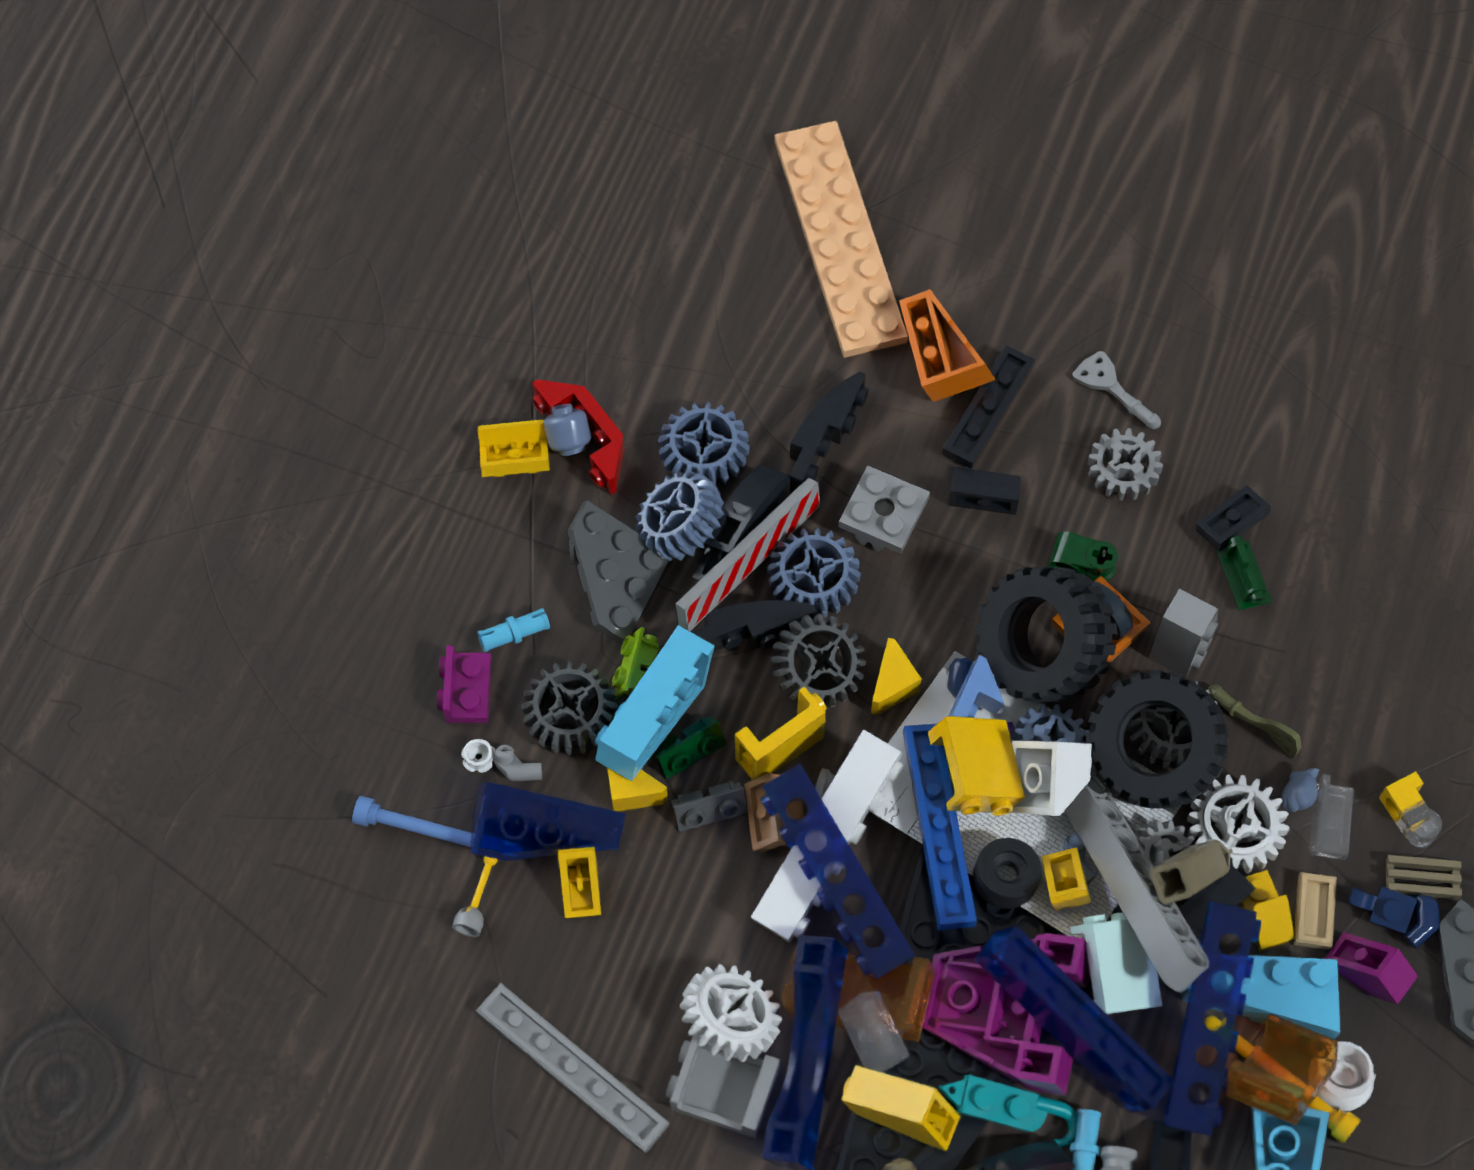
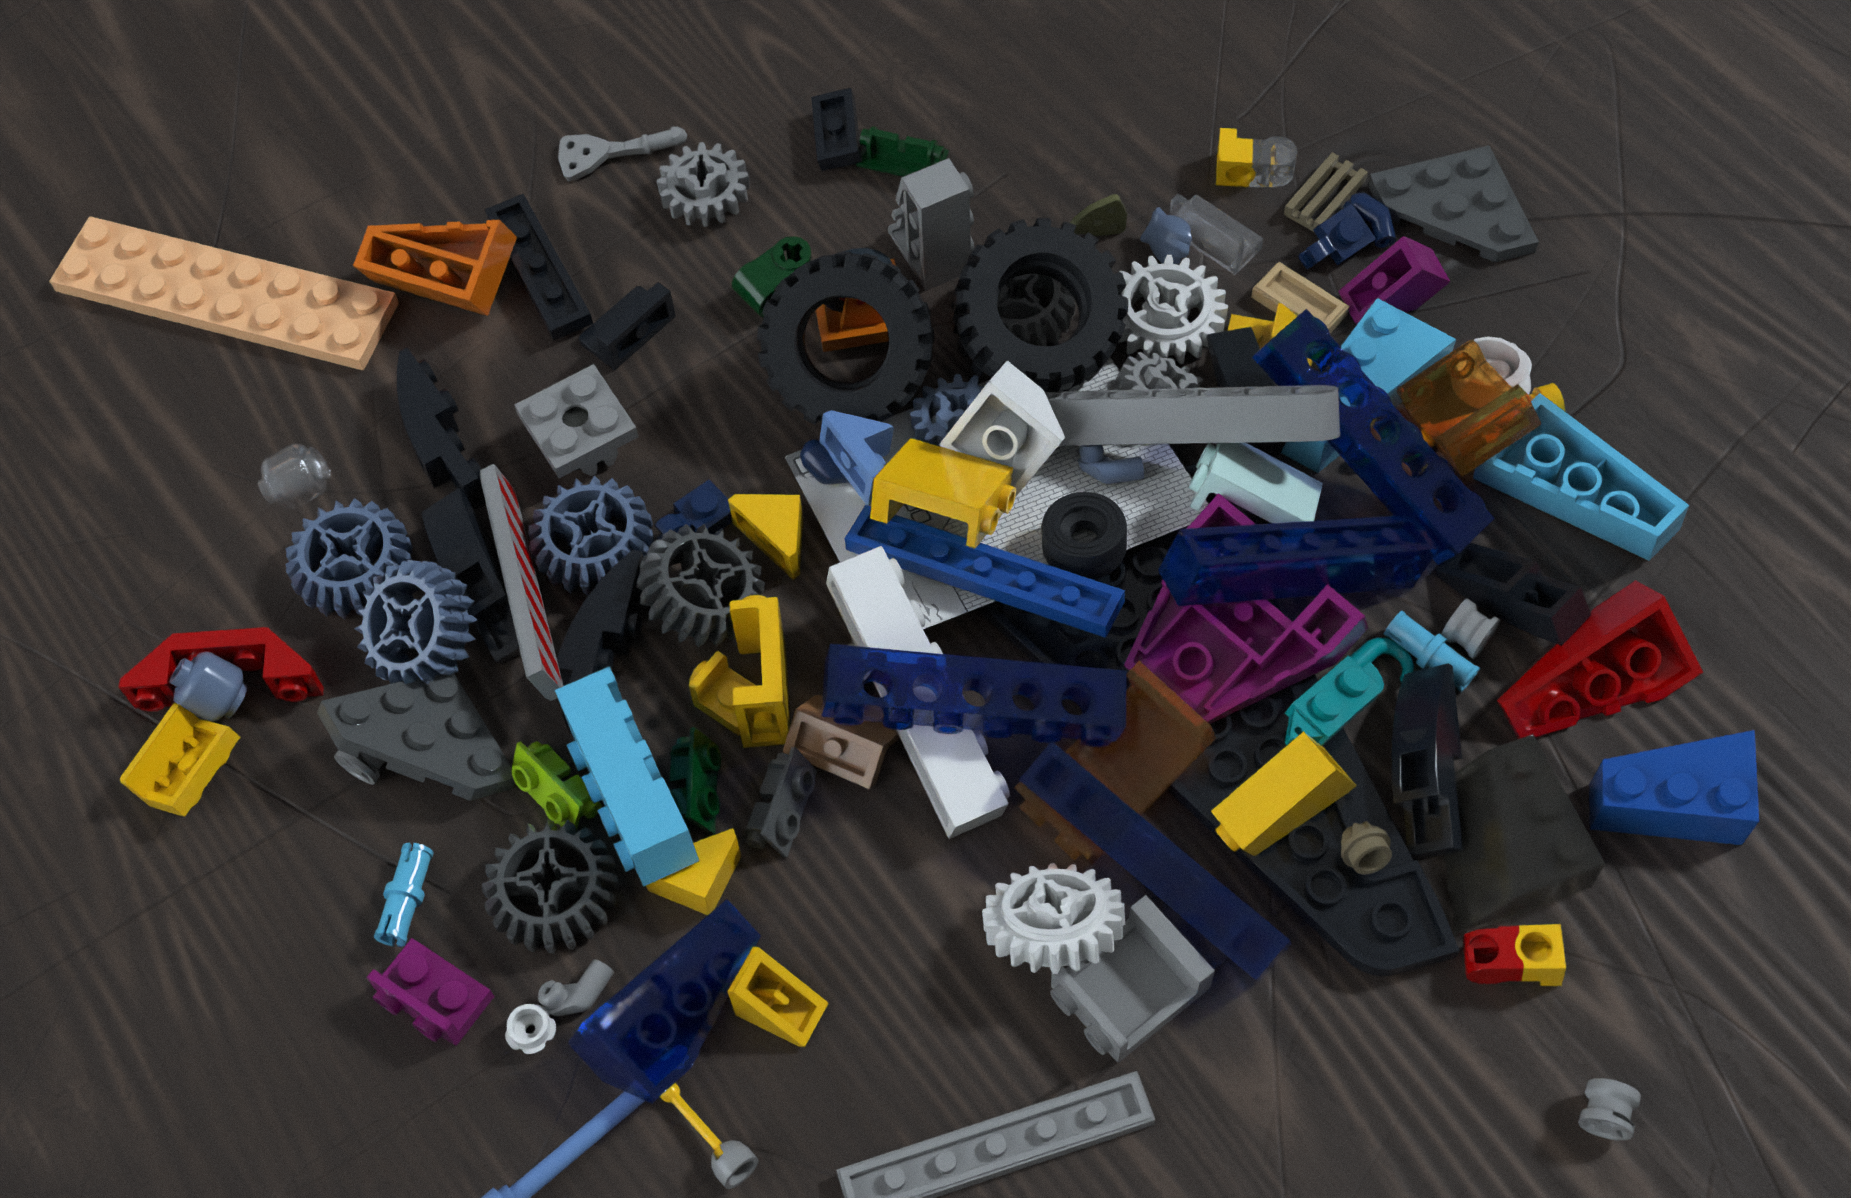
camera: 55 degrees left, 5 degrees down
clear slope [838,991,909,1072] -> none
yellow slope [1042,847,1092,912] -> none
dark tan piece [1150,840,1233,904] -> none
none -> clear head [258,443,331,510]
none -> dark blue plate [655,479,732,540]
none -> yellow bracket [689,651,756,736]

